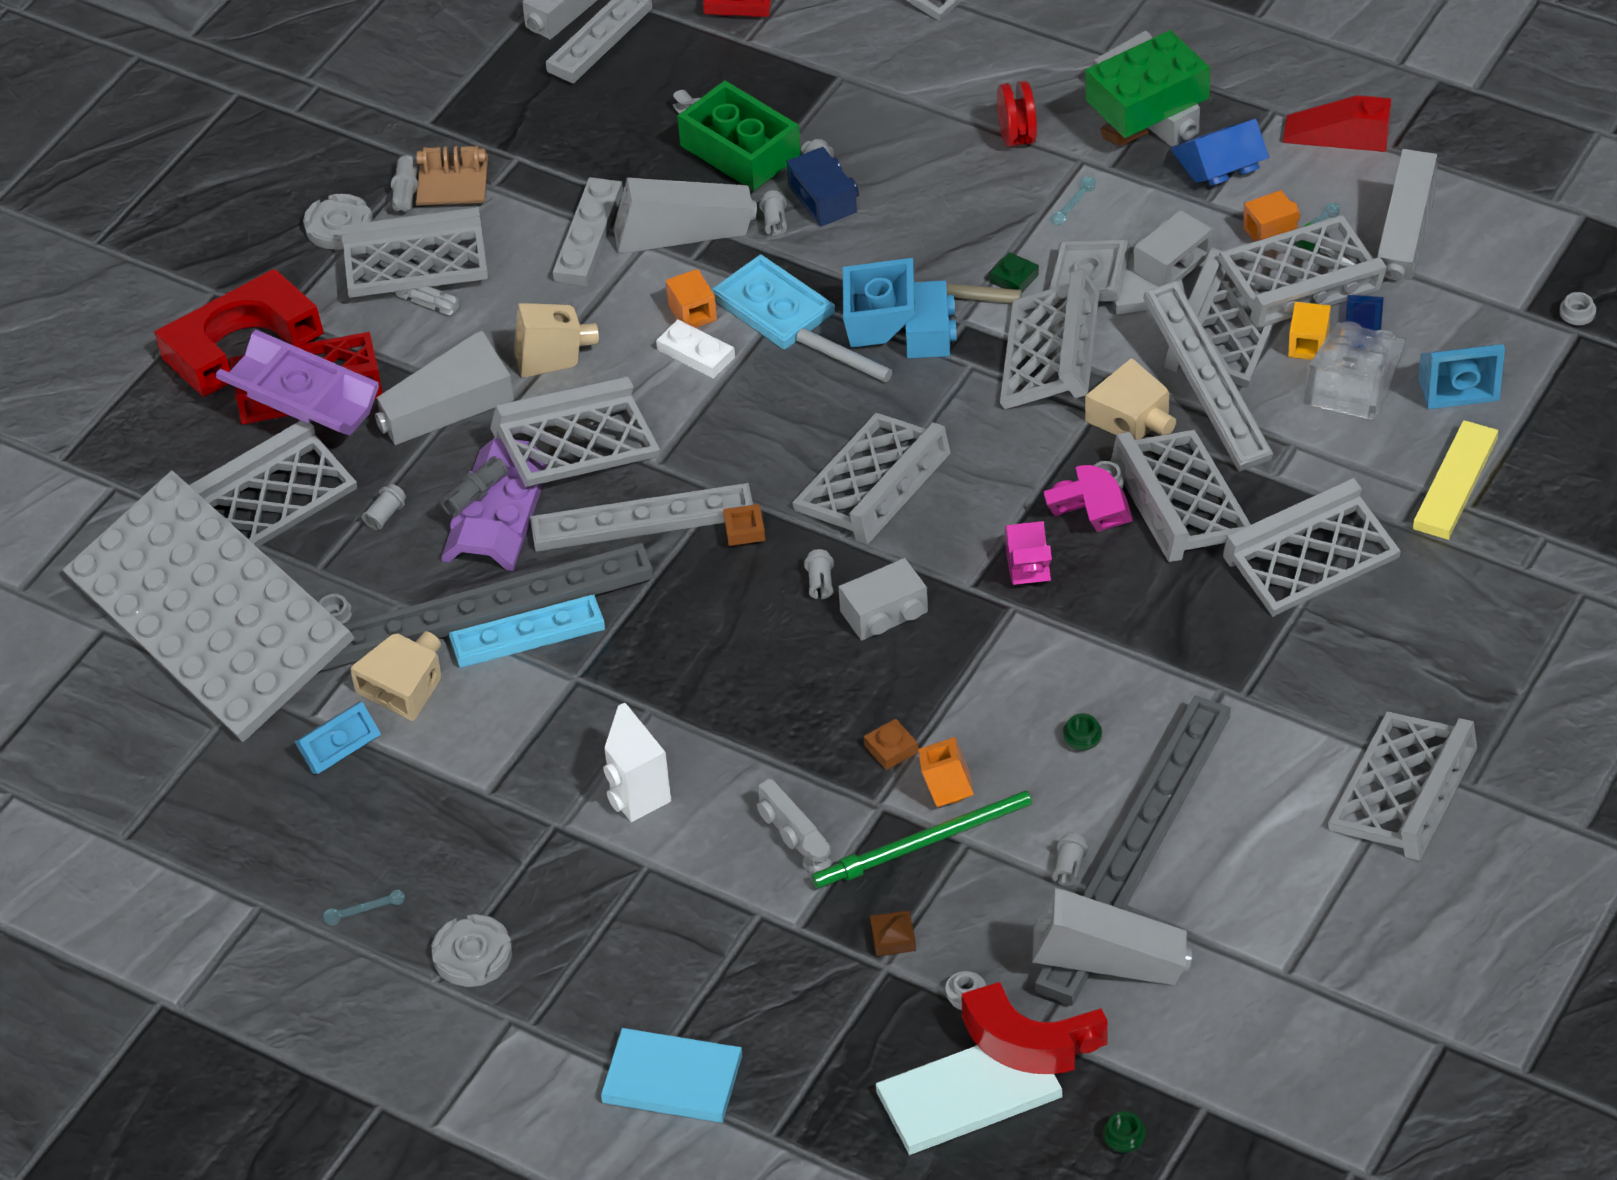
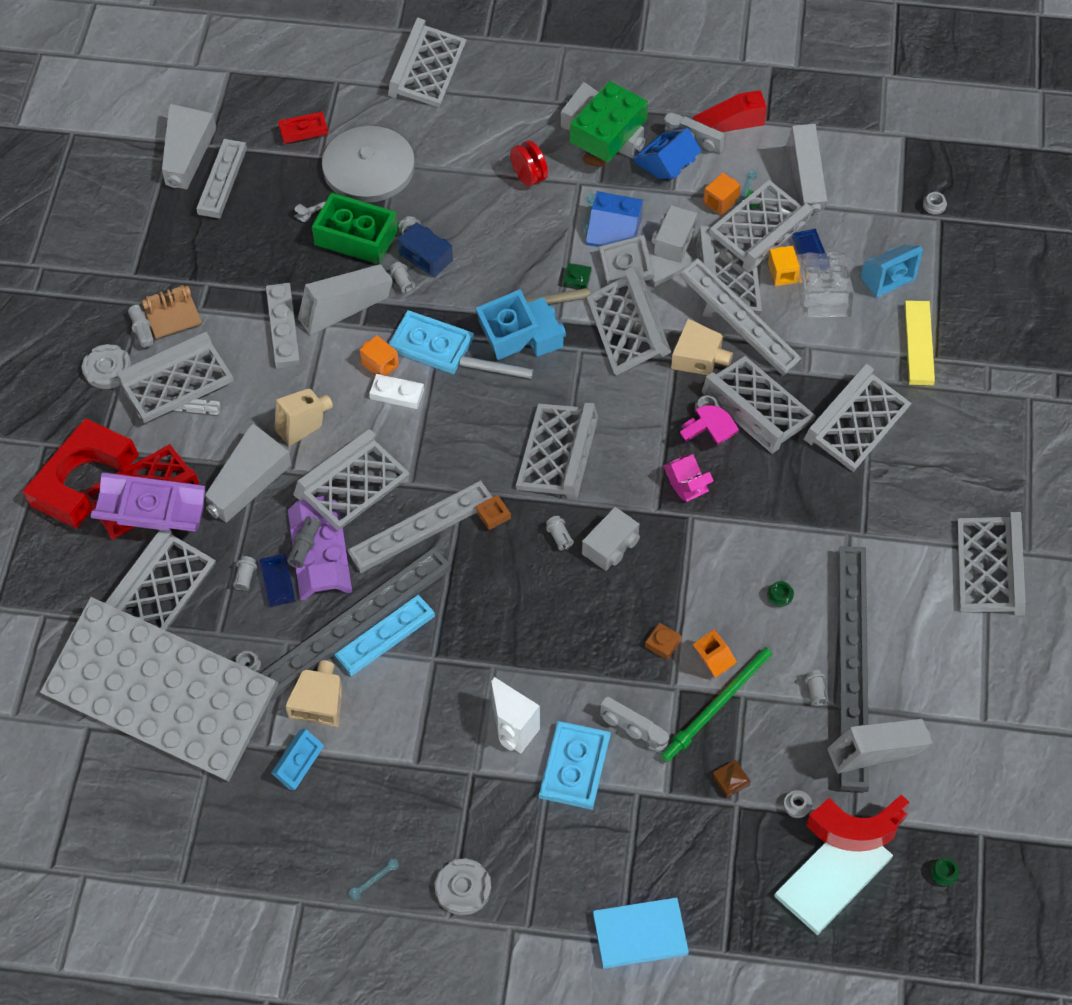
camera: 25 degrees left, 10 degrees up
none -> clear blue tile [260,553,296,608]
none -> light grey dish [322,126,415,203]
none -> medium azure tile [539,721,611,810]
none -> slope [586,191,643,247]
none -> light grey hinge [664,113,724,154]

